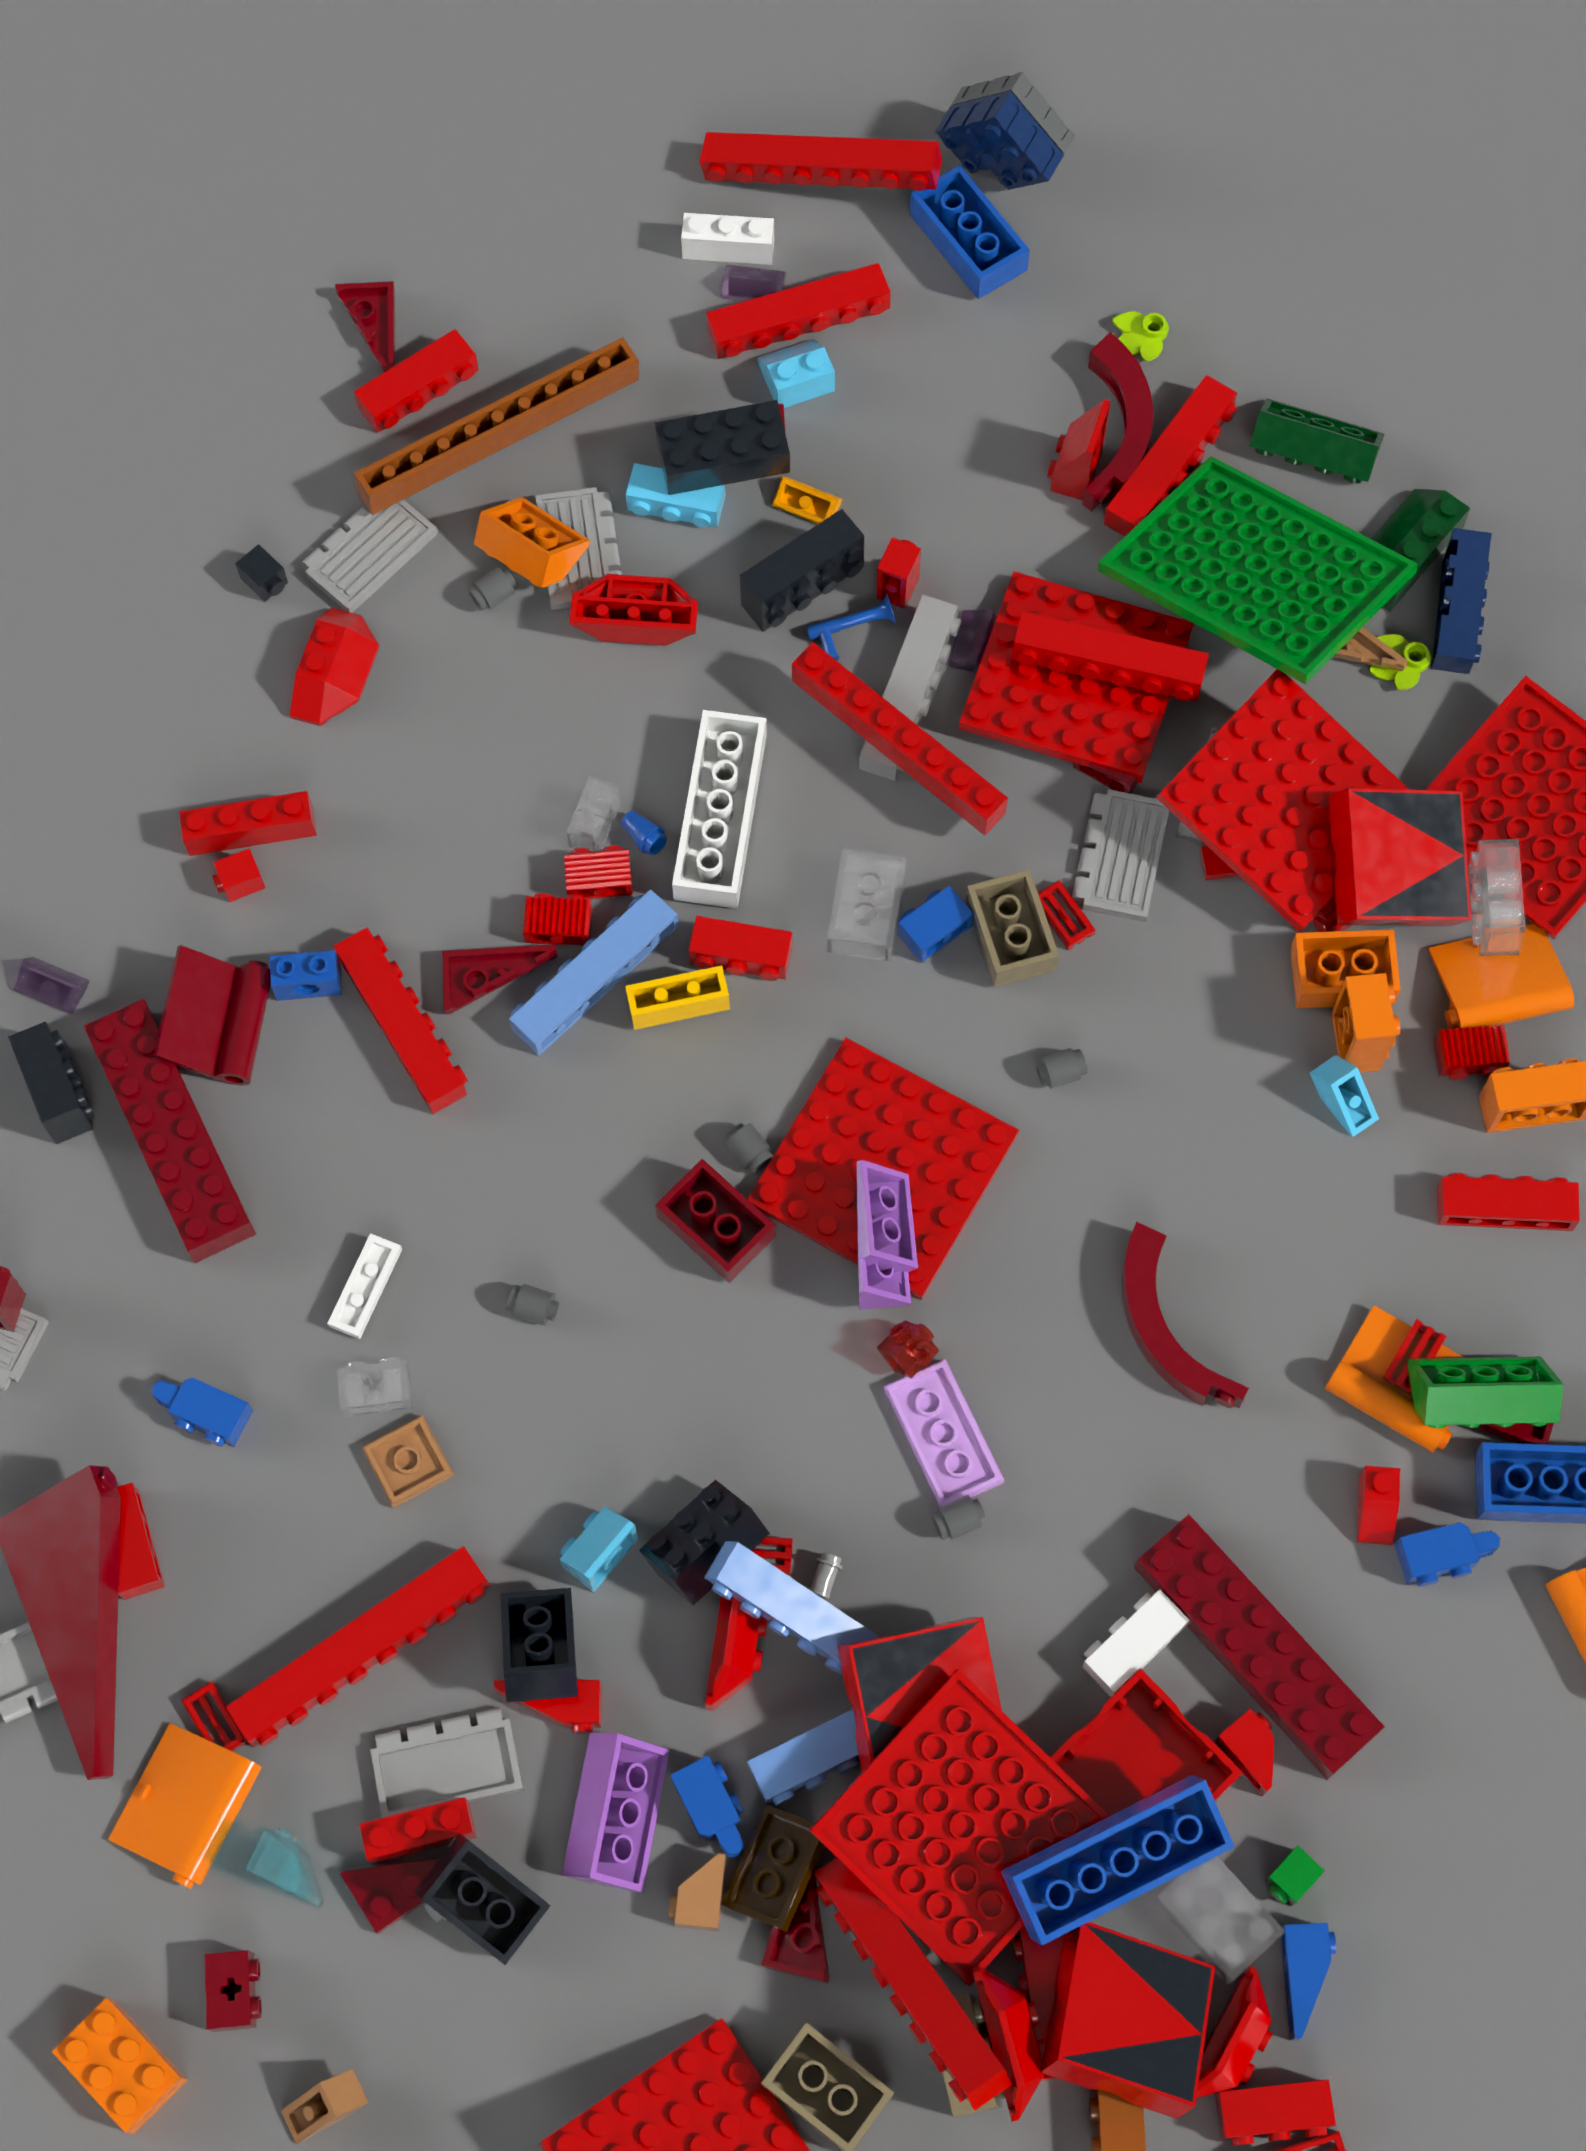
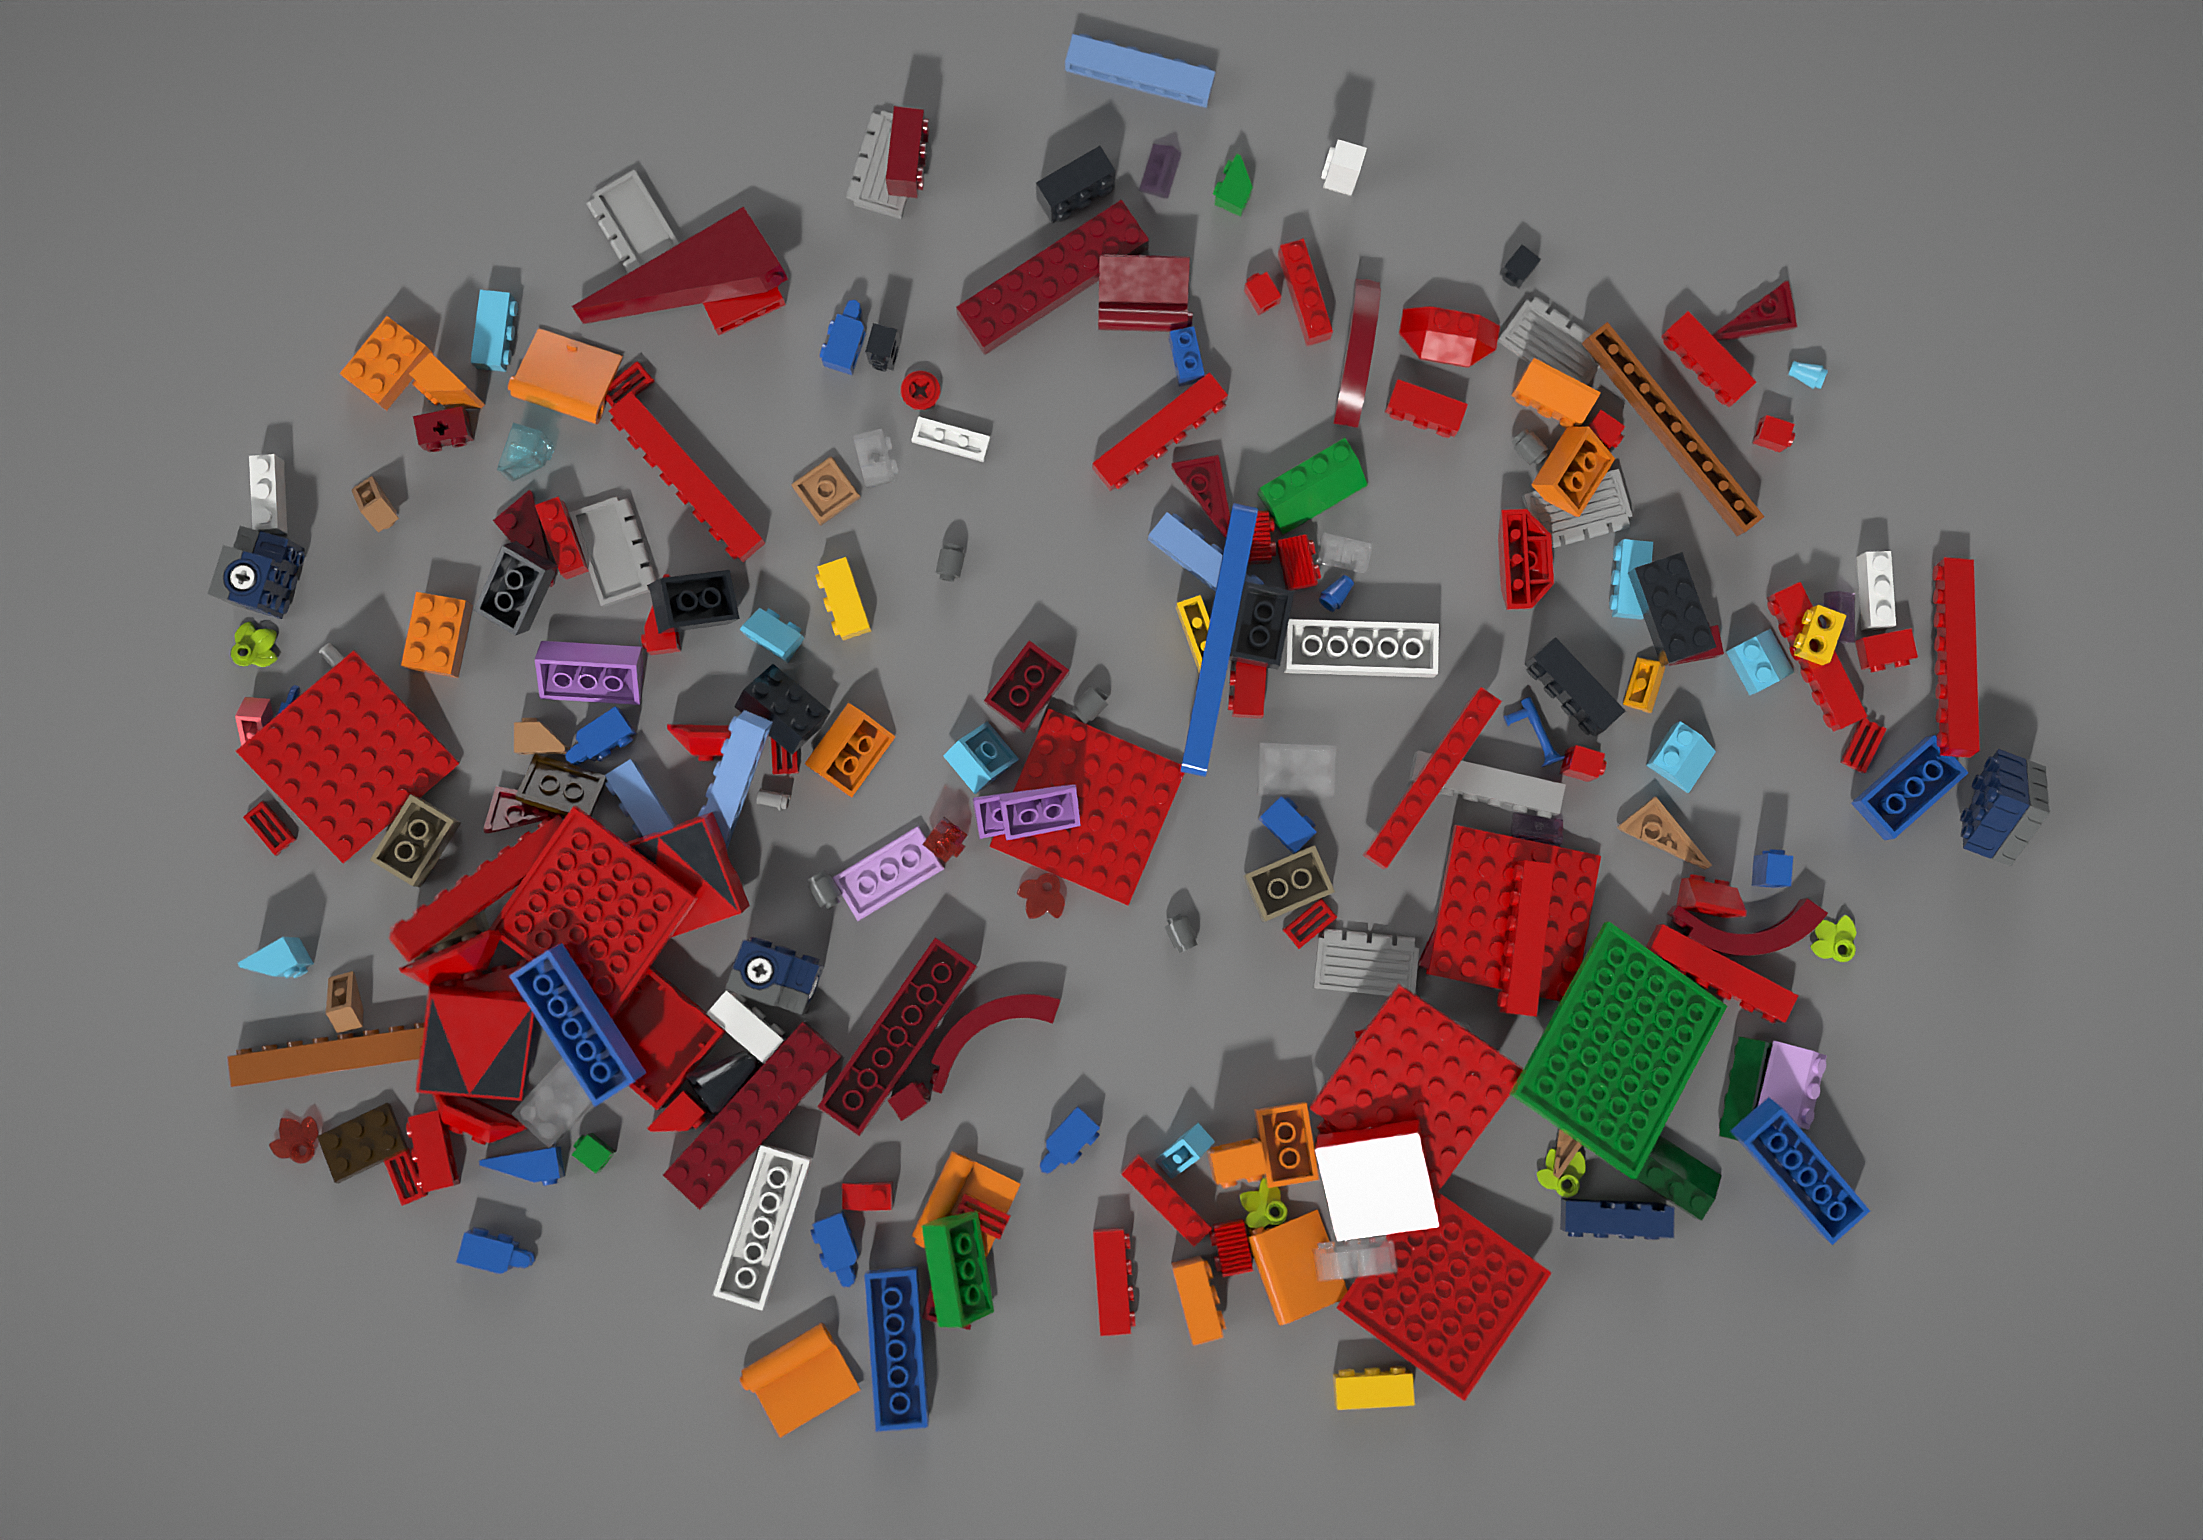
camera: 75 degrees right, 15 degrees up
none -> orange brick [401,592,473,678]
none -> orange slope [409,352,485,409]
none -> blue hinge [456,1227,536,1274]
none -> medium azure brick [471,290,518,372]
none -> black cone [685,1050,759,1117]
none -> white brick [713,1143,813,1311]
none -> piece [725,937,825,1015]
none -> orange slope [805,703,896,798]
none -> yellow brick [815,557,871,641]
none -> dark red brick [817,937,978,1136]
none -> black brick [865,323,901,372]
none -> dark red brick [887,1081,931,1121]
none -> red gear [901,371,940,410]
none -> medium azure slope [943,721,1019,794]
none -> clear red plate [1017,873,1065,919]
none -> blue hinge [1039,1106,1100,1174]
none -> red brick [1121,1154,1212,1247]
none -> blue beam [1180,503,1258,777]
none -> green slope [1212,153,1253,217]
none -> black brick [1229,582,1294,670]
none -> lime plate [1239,1178,1288,1229]
none -> green slope [1257,438,1368,535]
none -> white brick [1321,140,1367,196]
none -> dark red arch [1333,279,1381,428]
none -> red brick [1385,379,1468,438]
none -> orange slope [1511,358,1601,428]
none -> red brick [1588,410,1625,450]
none -> medium nougat wing [1617,797,1712,870]
none -> medium azure slope [1646,721,1716,793]
none -> blue brick [1731,1097,1870,1245]
none -> blue brick [1751,849,1793,888]
none -> red brick [1752,415,1795,452]
none -> lavender slope [1758,1041,1827,1130]
none -> medium azure cone [1788,361,1828,389]
none -> yellow brick [1794,605,1846,665]
none -> red tile [1840,718,1887,774]
none -> red brick [1855,628,1918,673]

